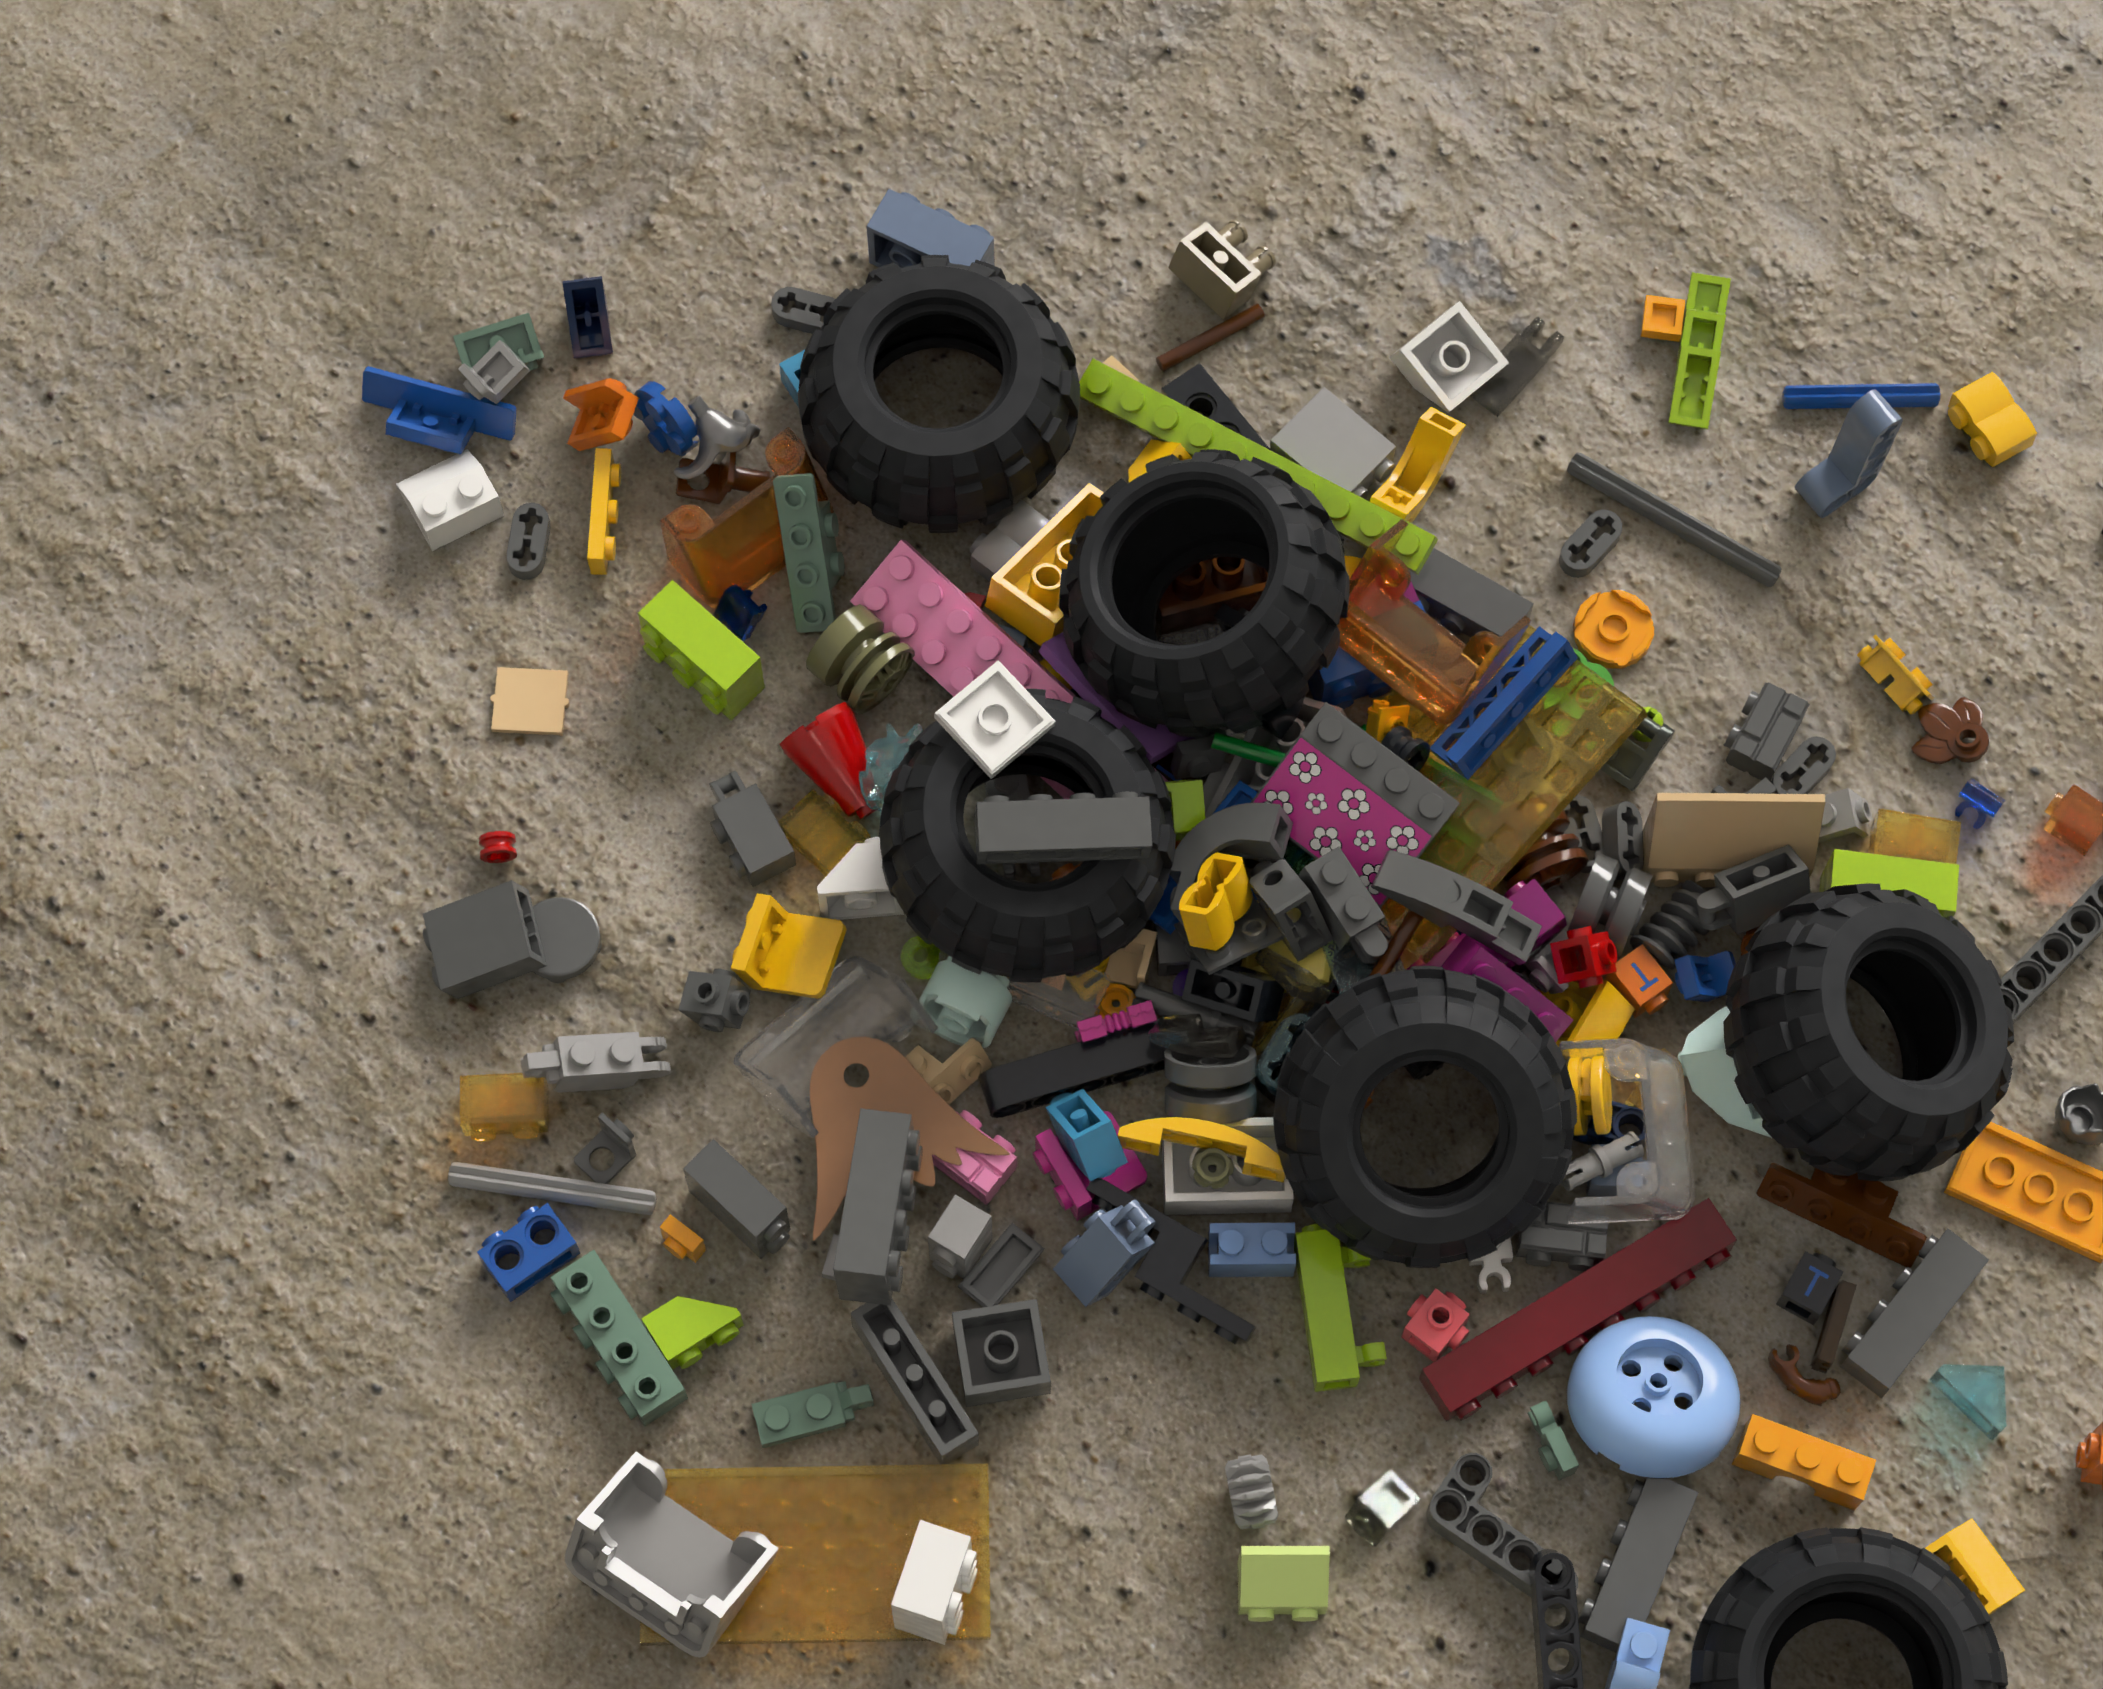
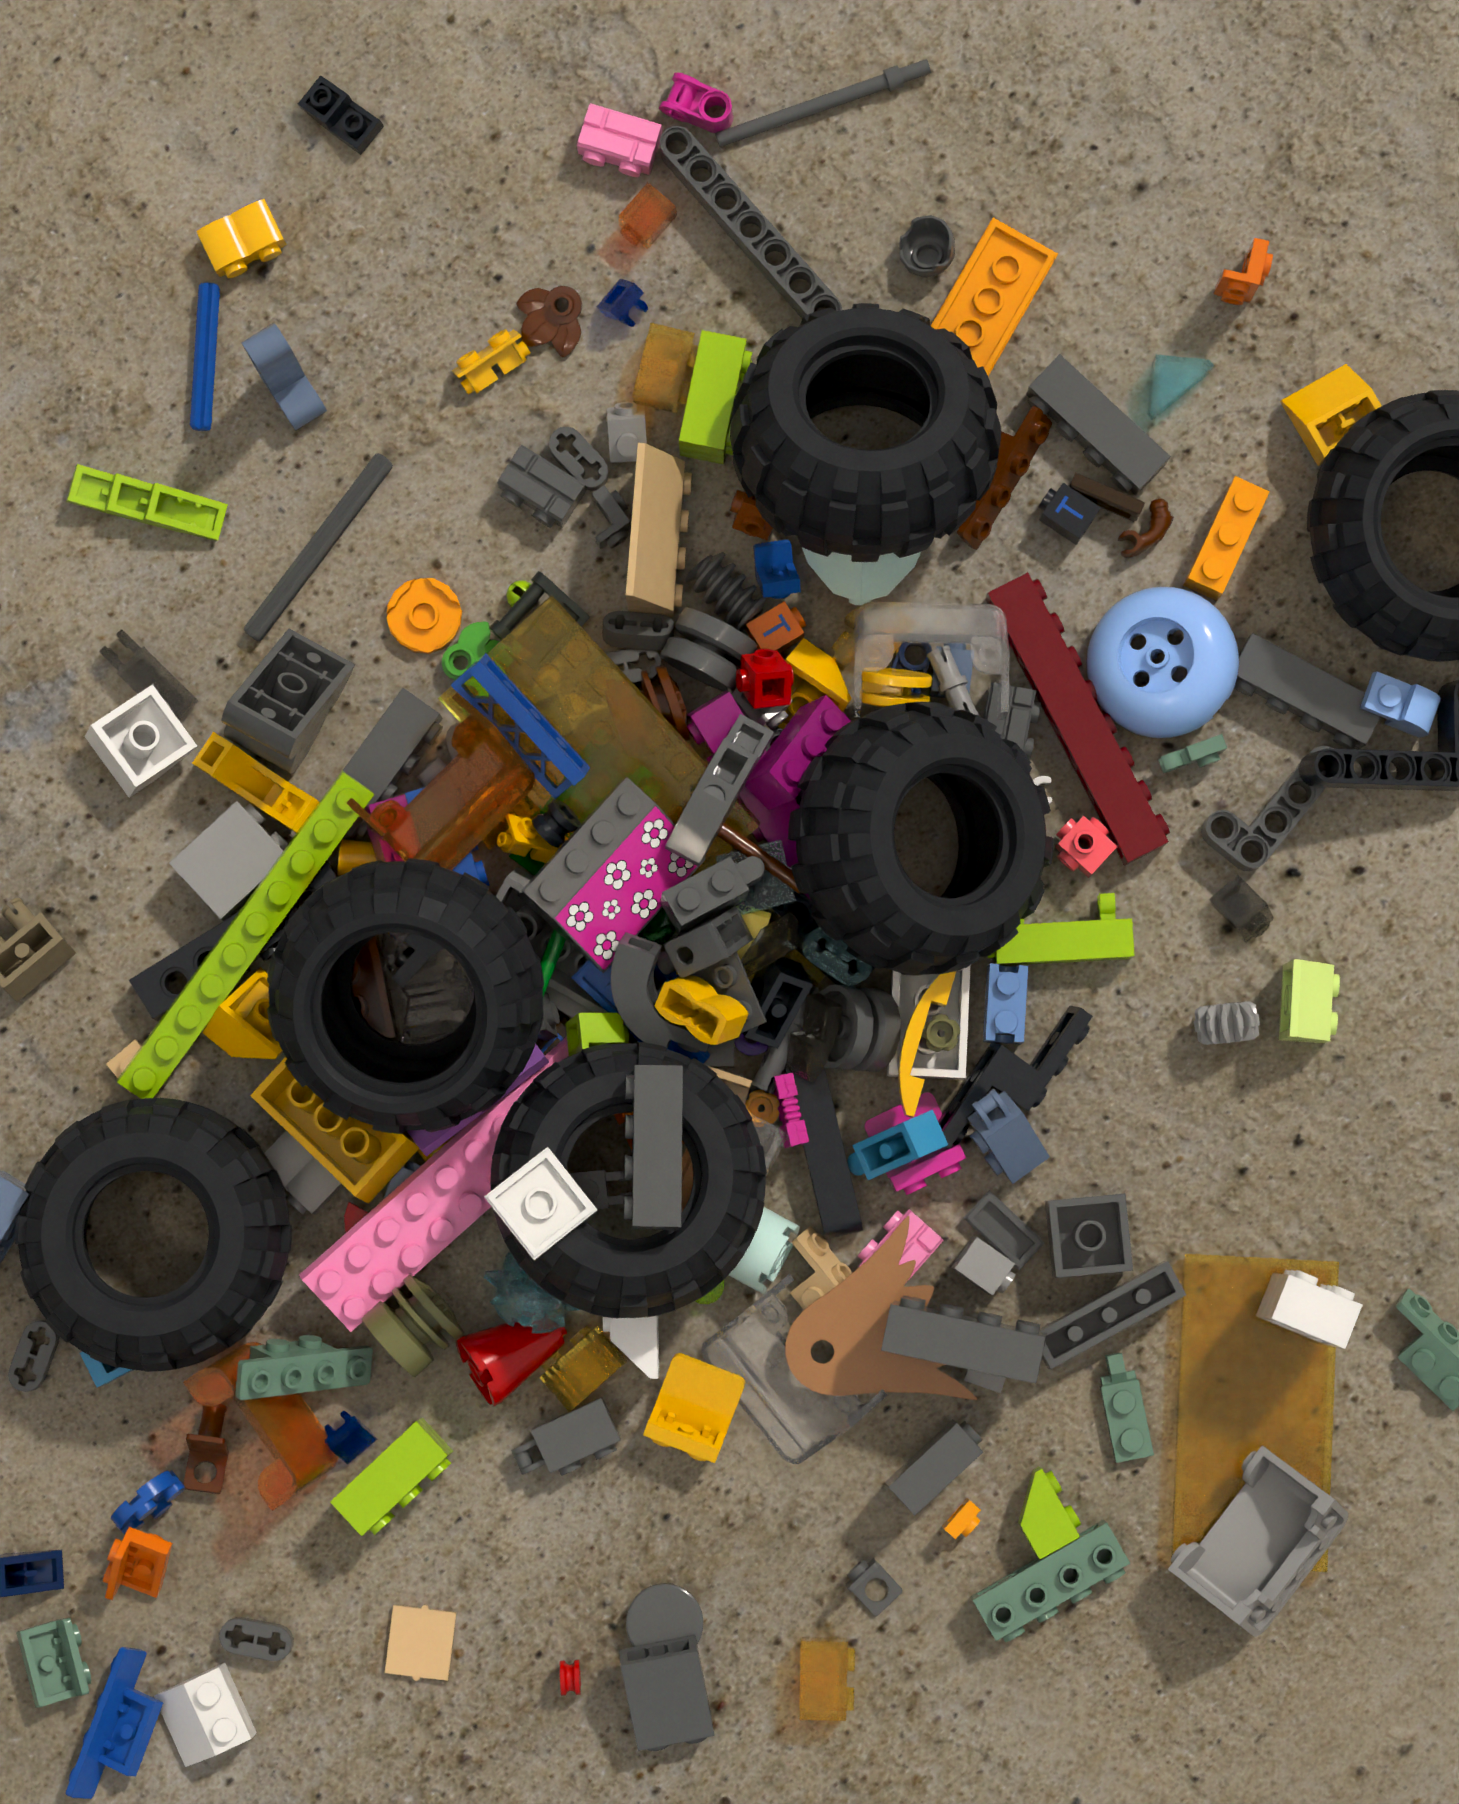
camera: 85 degrees left, 15 degrees up
light grey axle [448,1162,656,1215] -> none
light grey bracket [458,340,530,404] -> none
blue brick [477,1203,580,1302] -> none
light grey hinge [521,1032,671,1093] -> none
yellow plate [587,448,621,575] -> none
flat silver piece [674,396,760,479] -> none
dark grey brick [678,969,751,1032] -> none
reddish brown bar [1156,303,1265,372] -> none
dark grey beam [1559,509,1623,578] -> none
light orange plate [1640,295,1685,342] -> none
dark grey brick [1697,845,1811,935] -> none
none -> dark grey brick [221,629,355,774]

